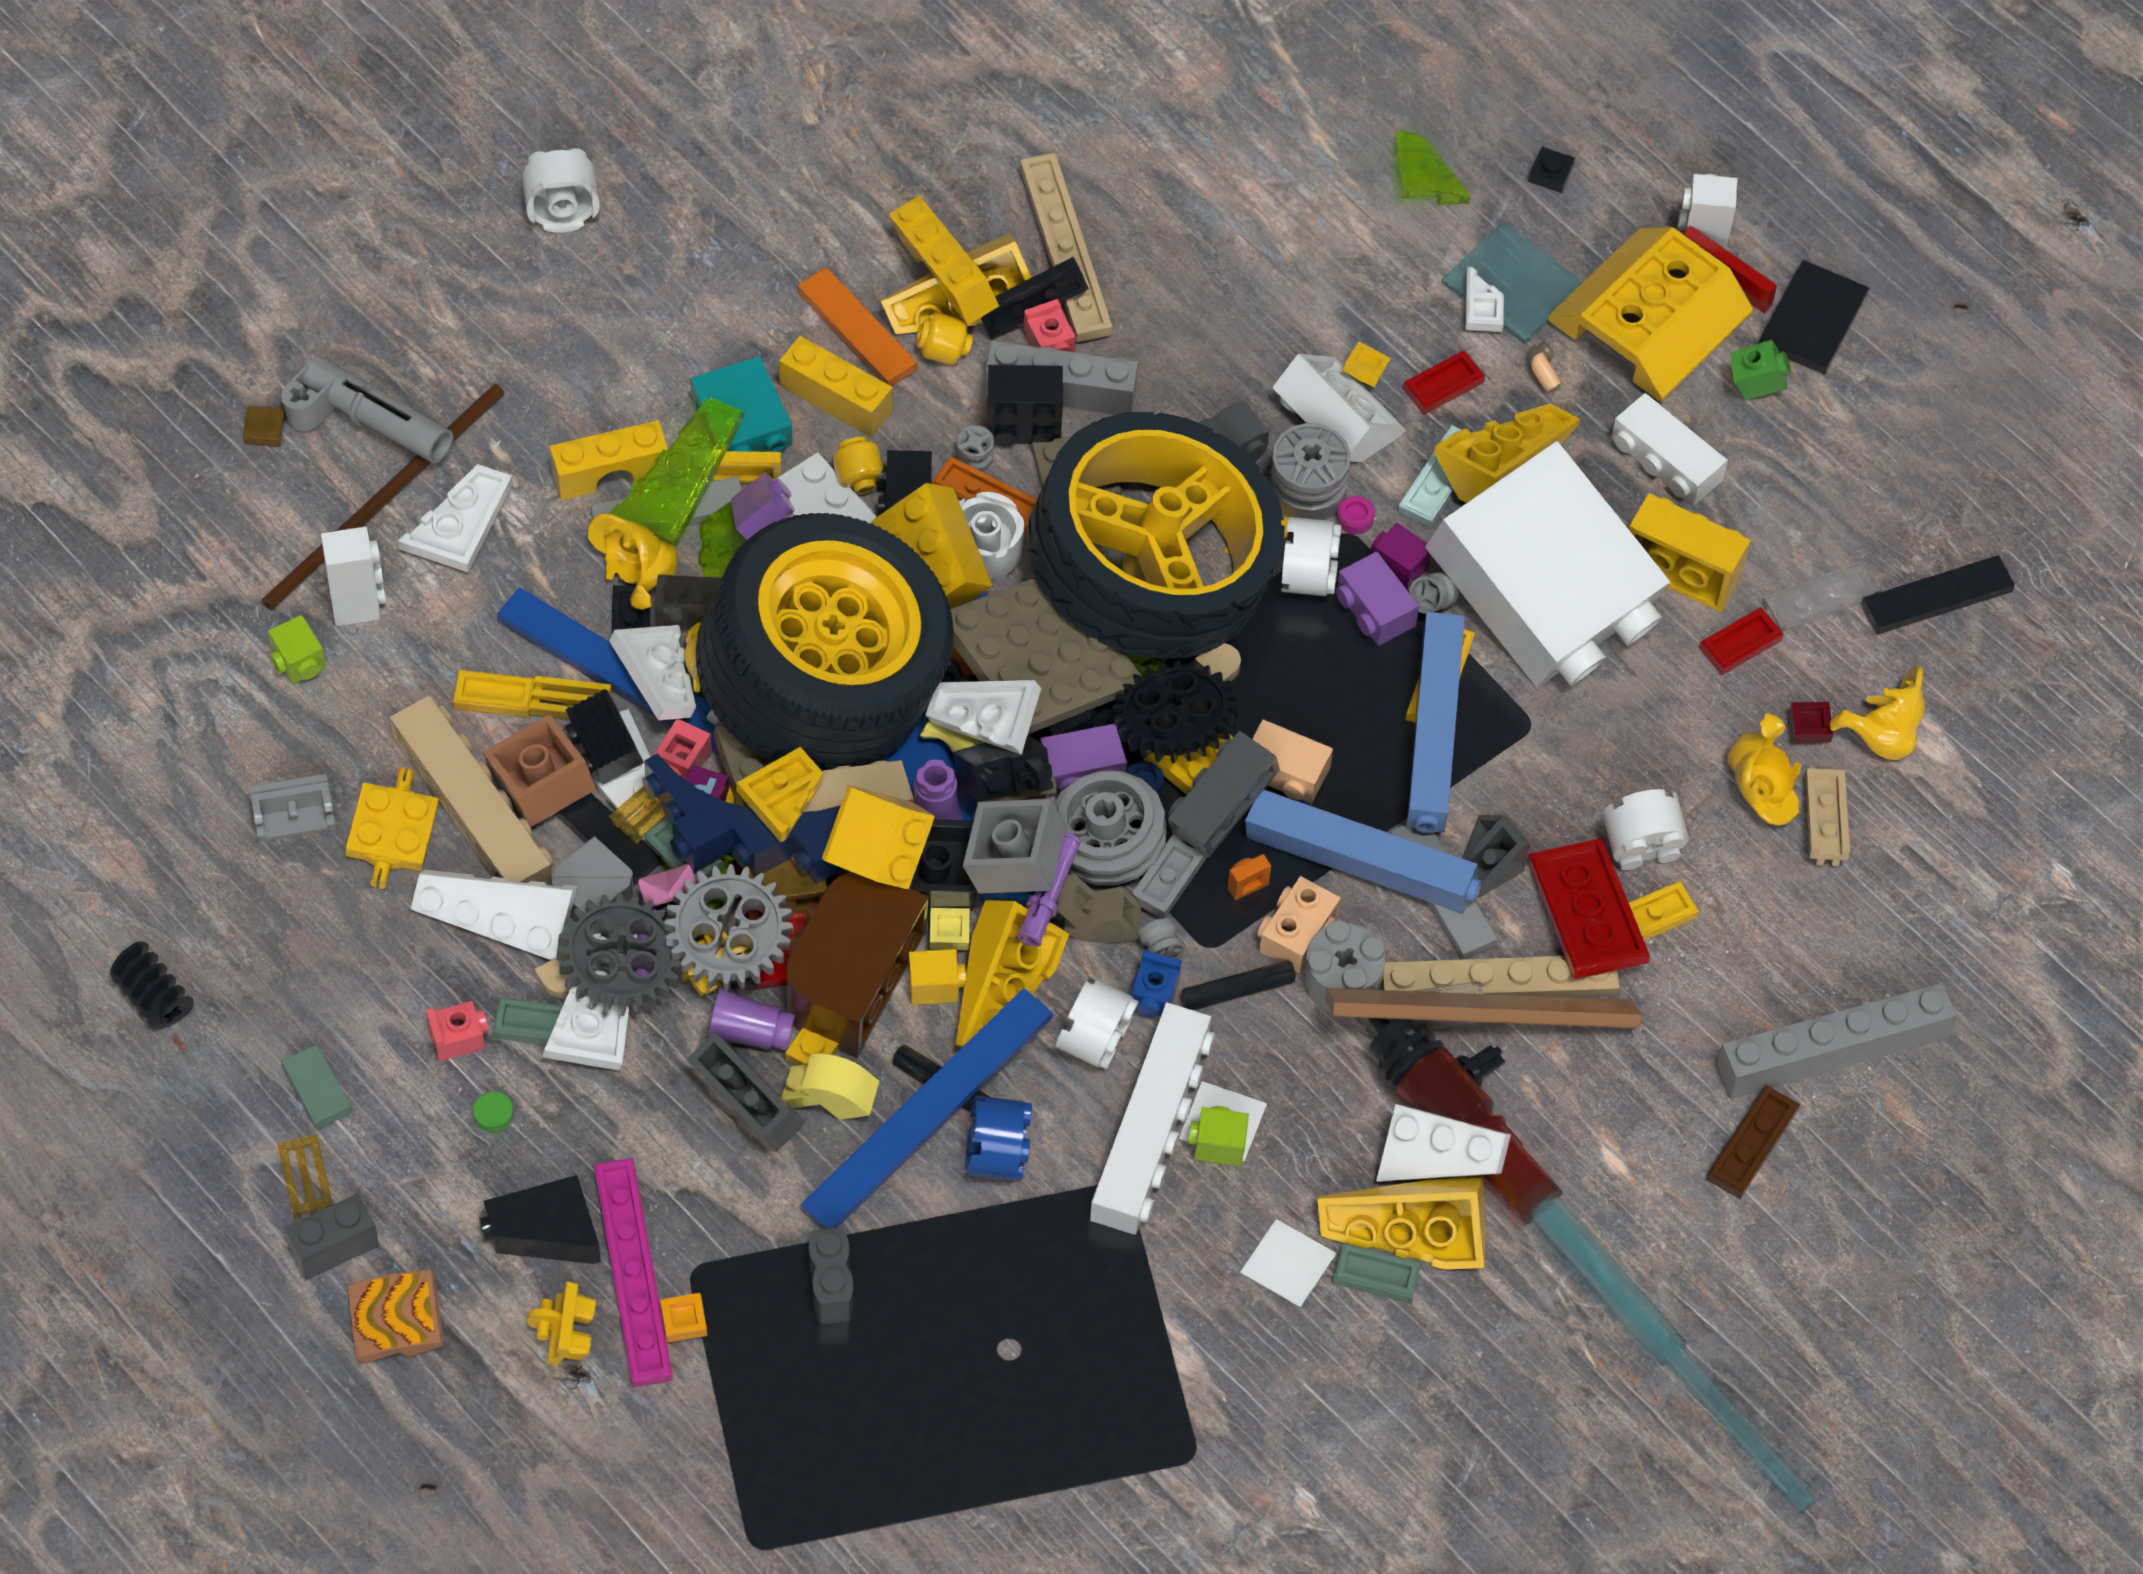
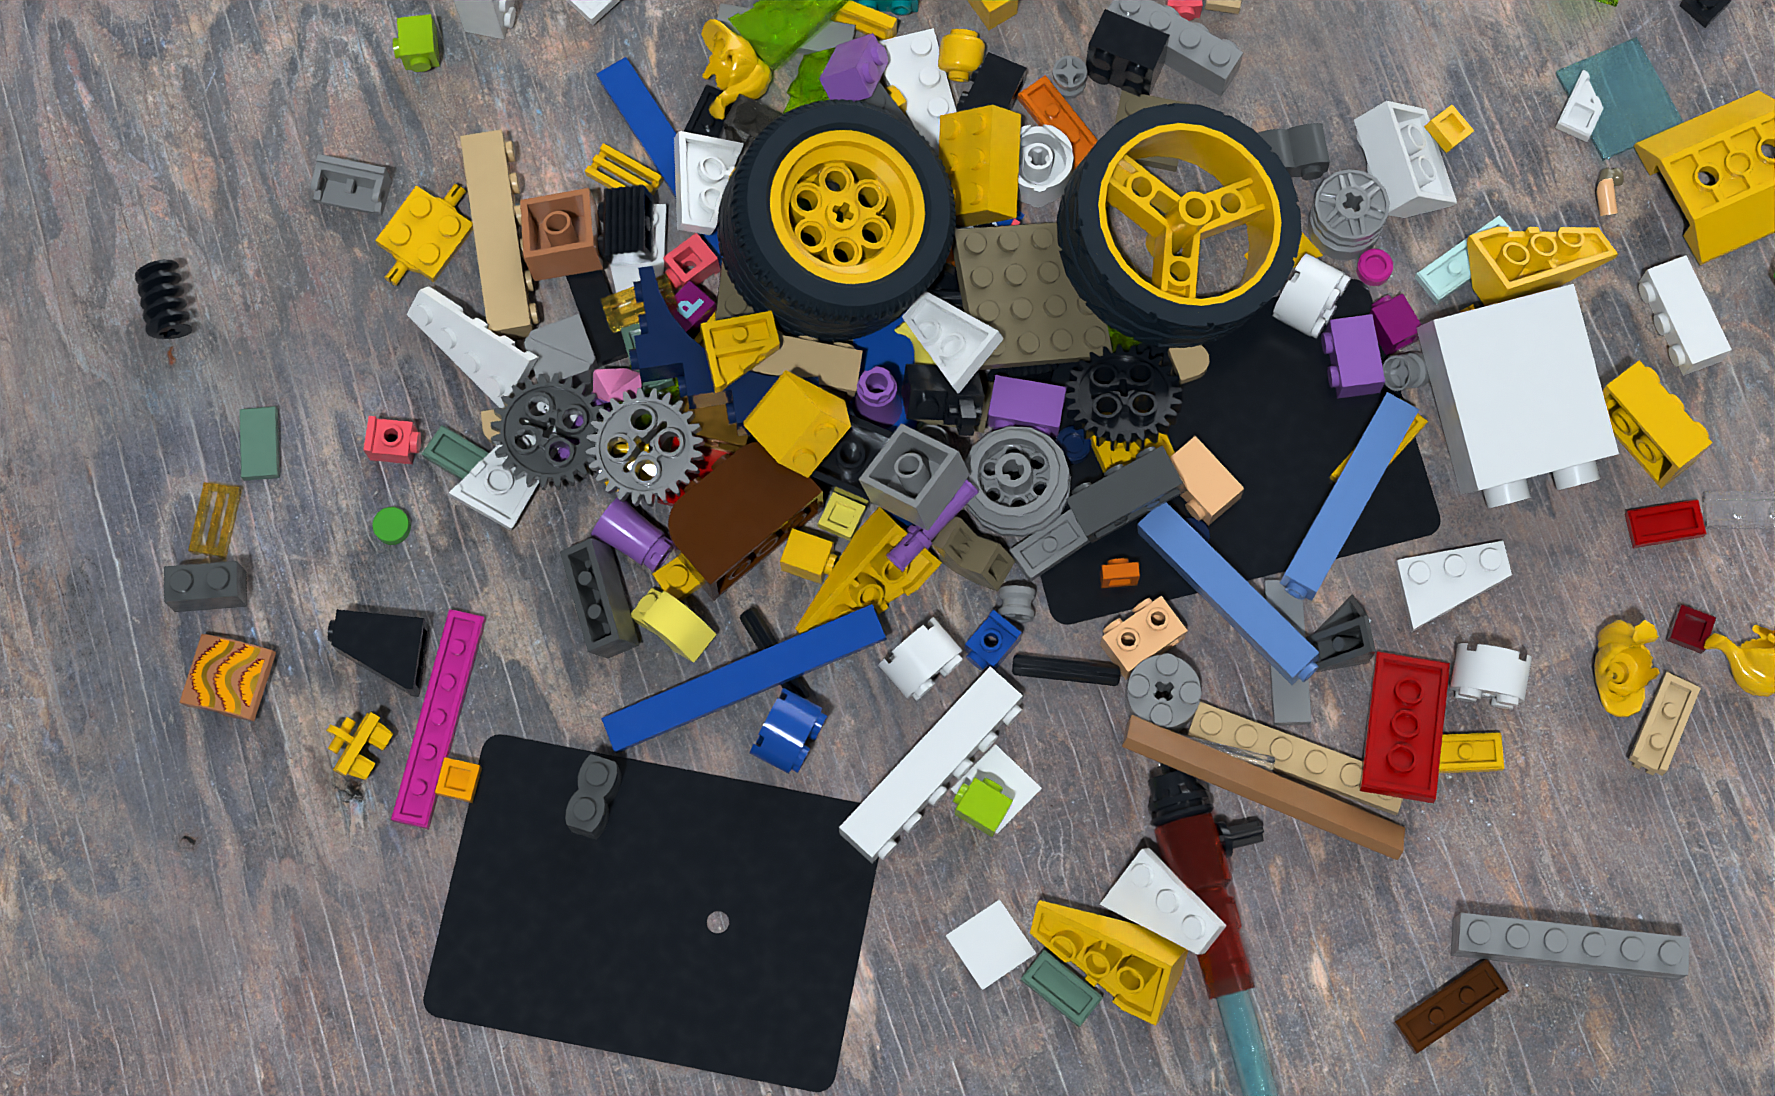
camera: 30 degrees right, 15 degrees up
yellow tile [453,670,535,718] -> none
red tile [1403,350,1485,415] -> none
none -> white wing [1395,541,1512,632]

